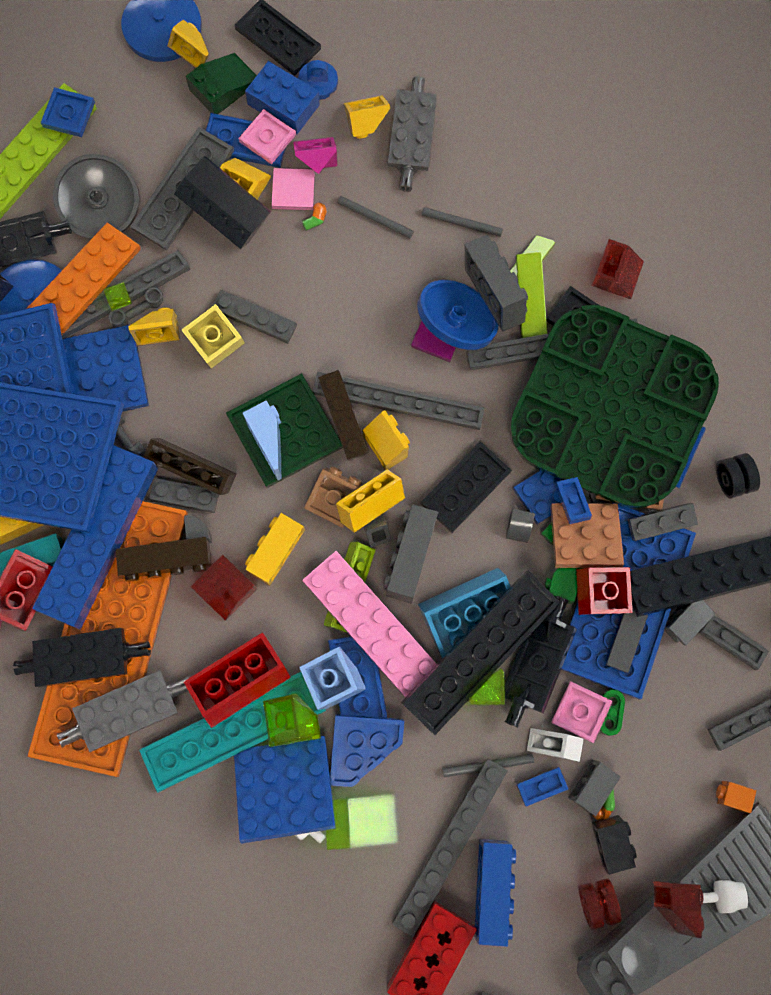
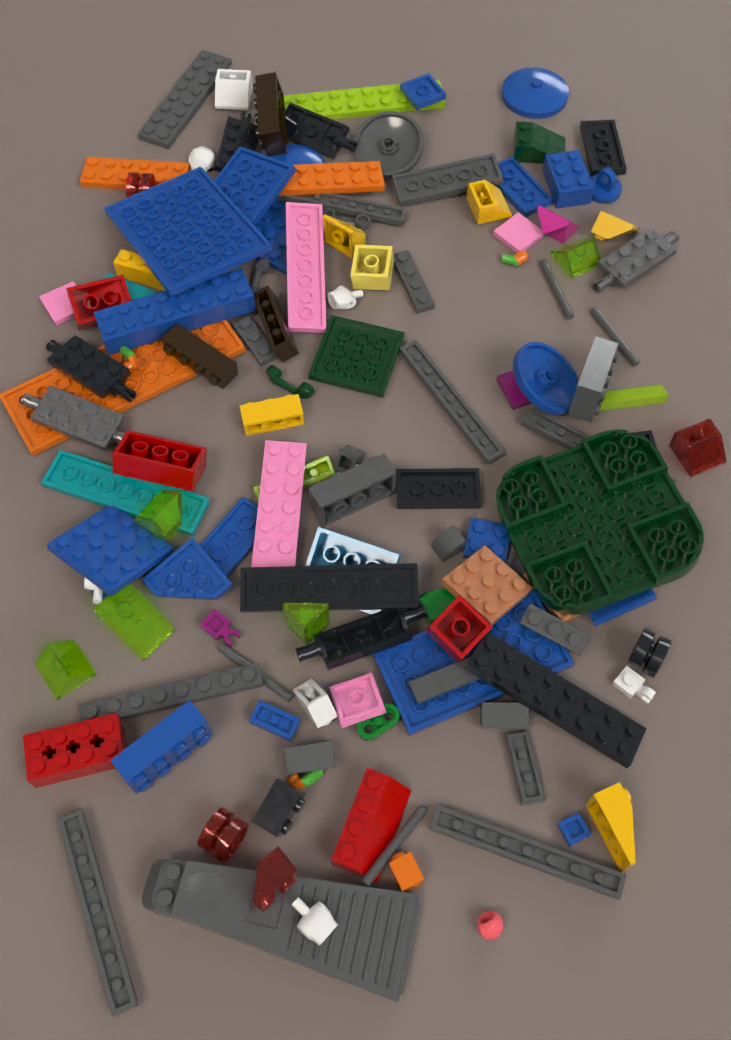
camera: 50 degrees right, 15 degrees down
clear neon green plate [103,282,132,311] -> none
yellow slope [167,20,209,68] -> none
black slope [174,156,271,249] -> none
dark grey brick [184,515,212,543] -> none
clear red slope [191,555,257,621] -> none
bright pink tile [238,109,296,164] -> none
light blue slope [243,401,282,480] -> none
light blue slope [299,647,366,710] -> none
medium nougat plate [304,466,362,528] -> none
dark brown brick [318,370,369,461] -> none
yellow brick [336,469,405,533] -> none
yellow slope [363,410,410,470] -> none
lime slope [516,252,547,338] -> none
blue plate [555,477,592,524] -> none
none -> clear neon green slope [35,639,97,701]
none -> arm [120,346,137,372]
none -> magenta plate [200,608,241,647]
none -> dark green bar [266,365,315,399]
none -> bright pink plate [285,202,326,333]
none -> white piece [327,286,363,310]
none -> red slope [331,767,411,884]
none -> dark grey bar [361,805,426,887]
none -> clear neon green slope [551,238,601,278]
none -> white plate [612,666,656,704]

